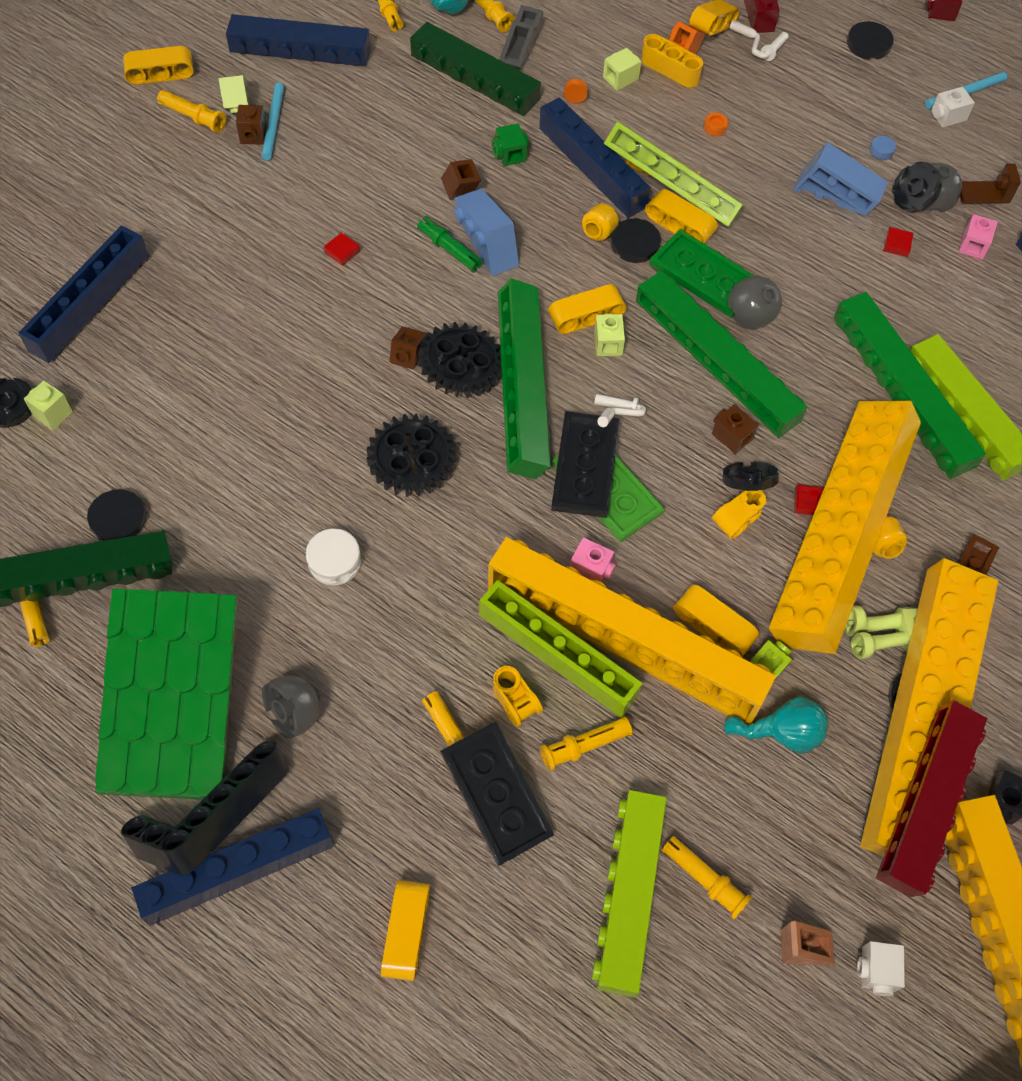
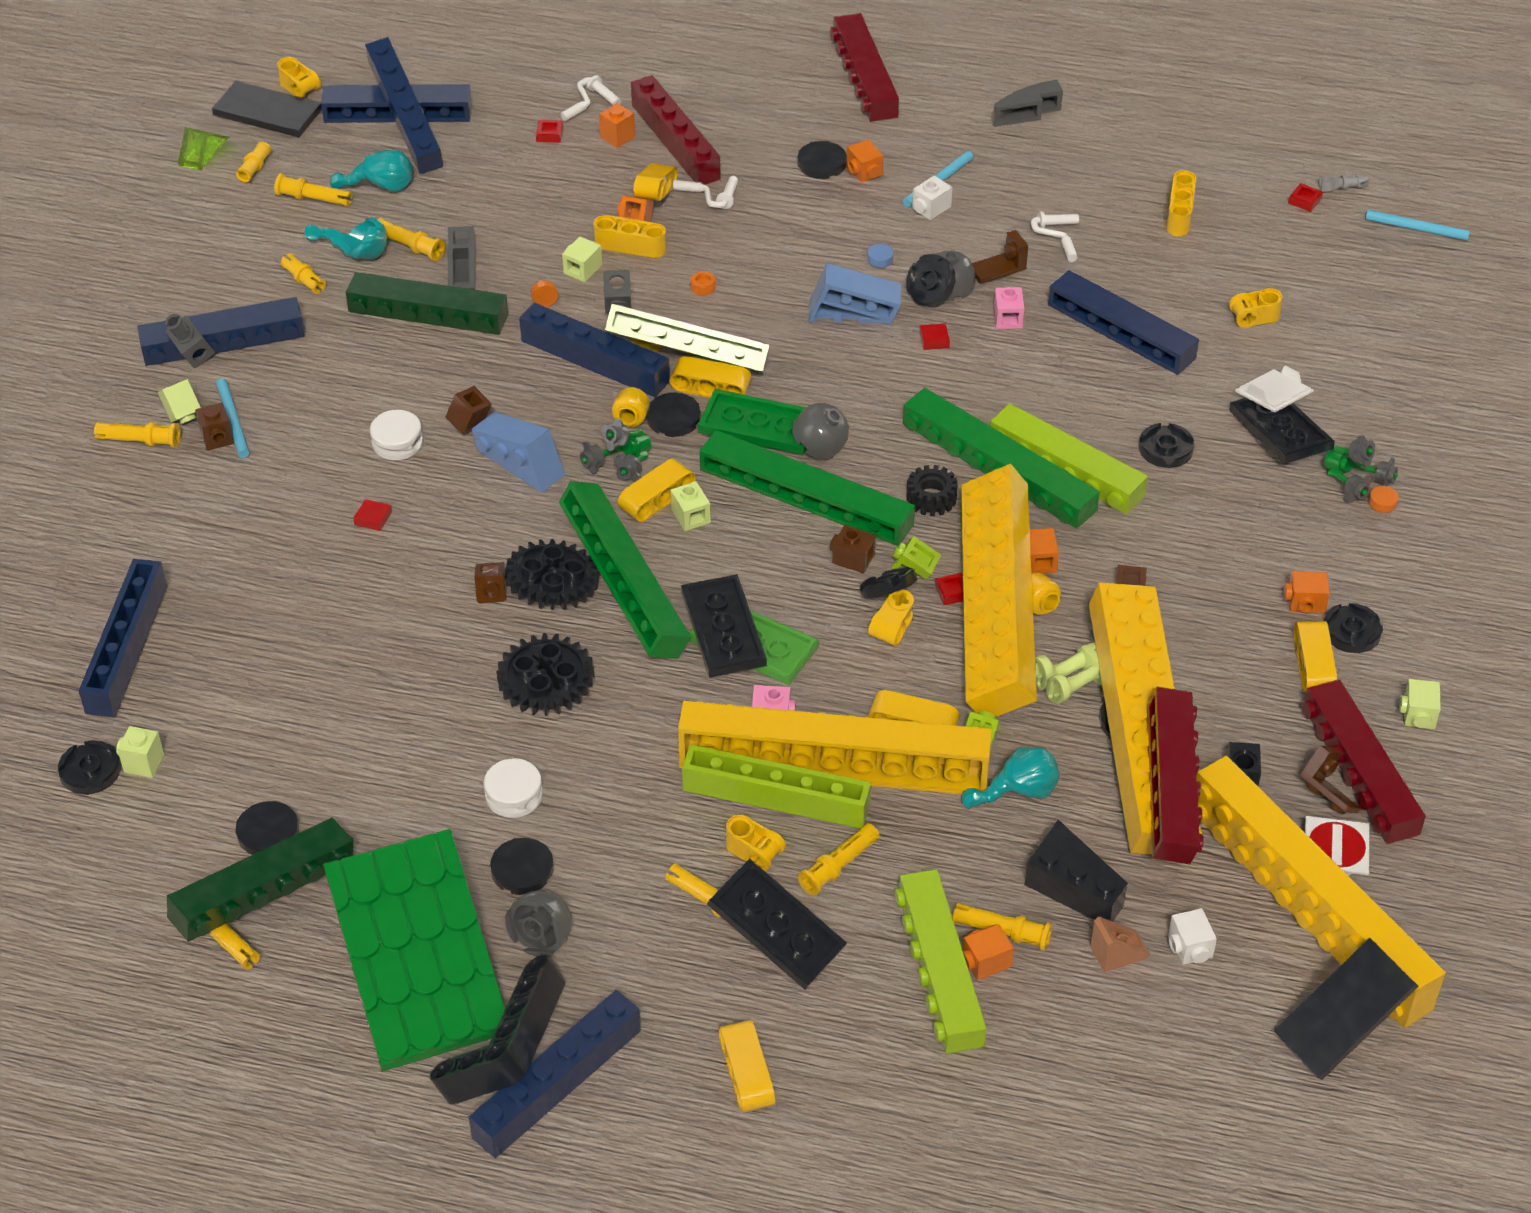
camera: 20 degrees left, 15 degrees down
yellow beam [123,46,193,85] -> none
green pin [417,216,483,273] -> none
green brick [491,123,529,166] -> none
white piece [594,394,646,427] -> none
none -> dark grey bracket [165,314,215,368]
none -> white head [370,410,423,460]
none -> black tile [490,837,554,895]
none -> dark grey plant [580,419,651,482]
none -> dark grey bracket [603,270,631,314]
none -> orange brick [847,139,884,183]
none -> lime bracket [891,536,941,579]
none -> black tyre [906,465,958,517]
none -> orange brick [963,924,1014,980]
none -> black wedge [1025,820,1128,921]
none -> orange brick [1030,528,1059,574]

